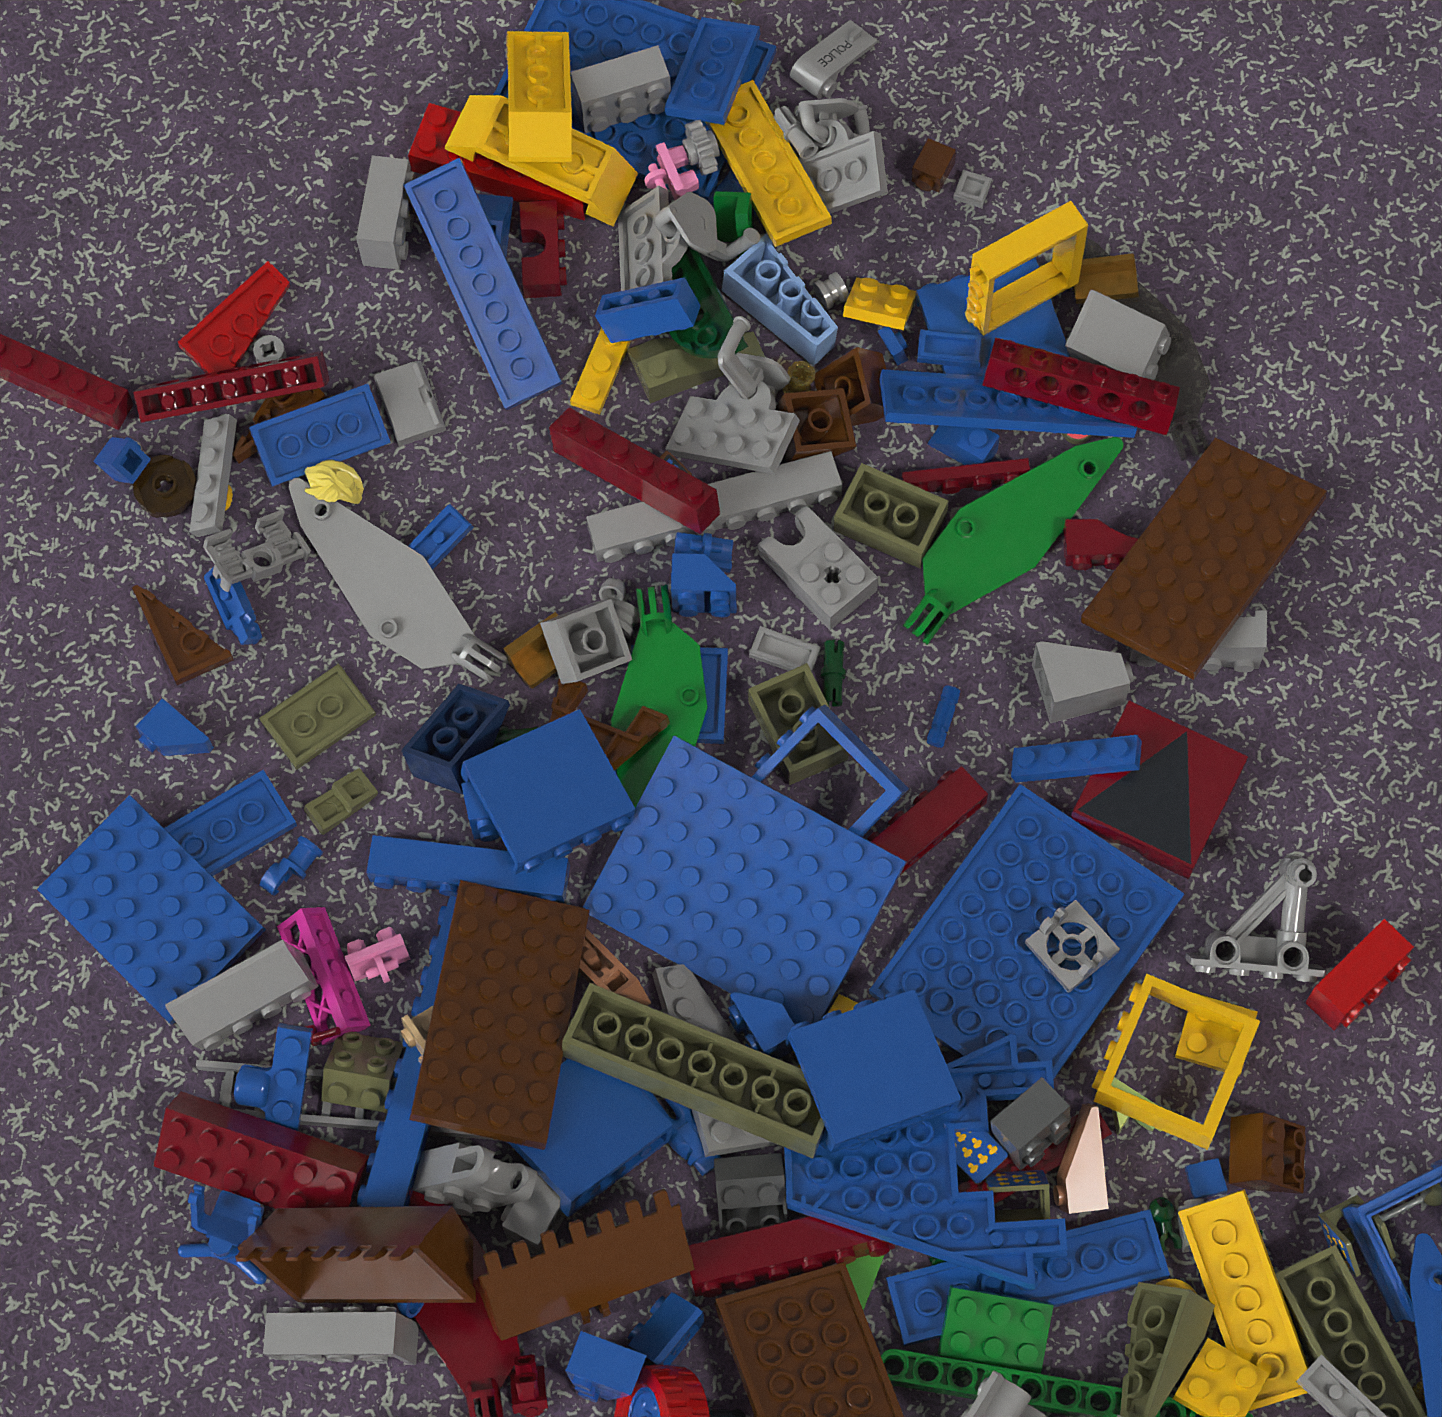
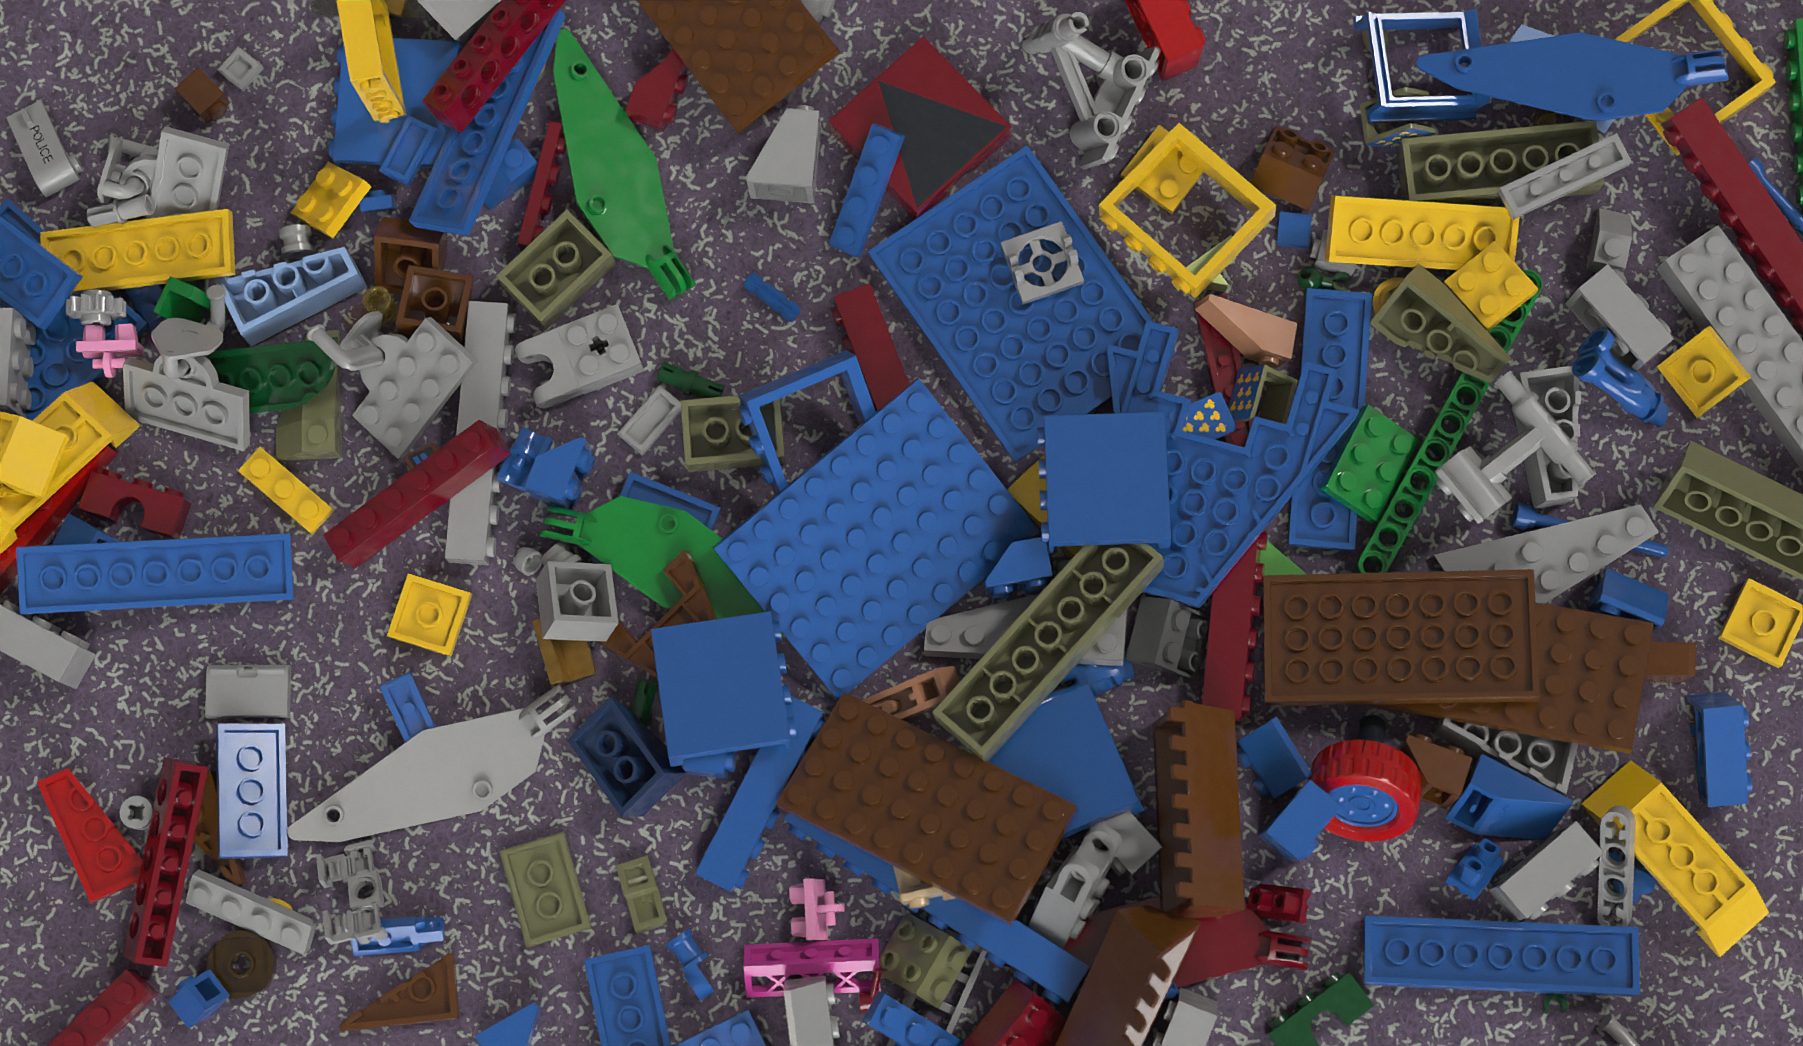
camera: 70 degrees left, 10 degrees up
light yellow hat [304,460,364,504] -> none
blue brick [595,277,701,343] -> none
dark grey slope [991,1077,1071,1171] -> none
none -> yellow plate [387,573,472,657]

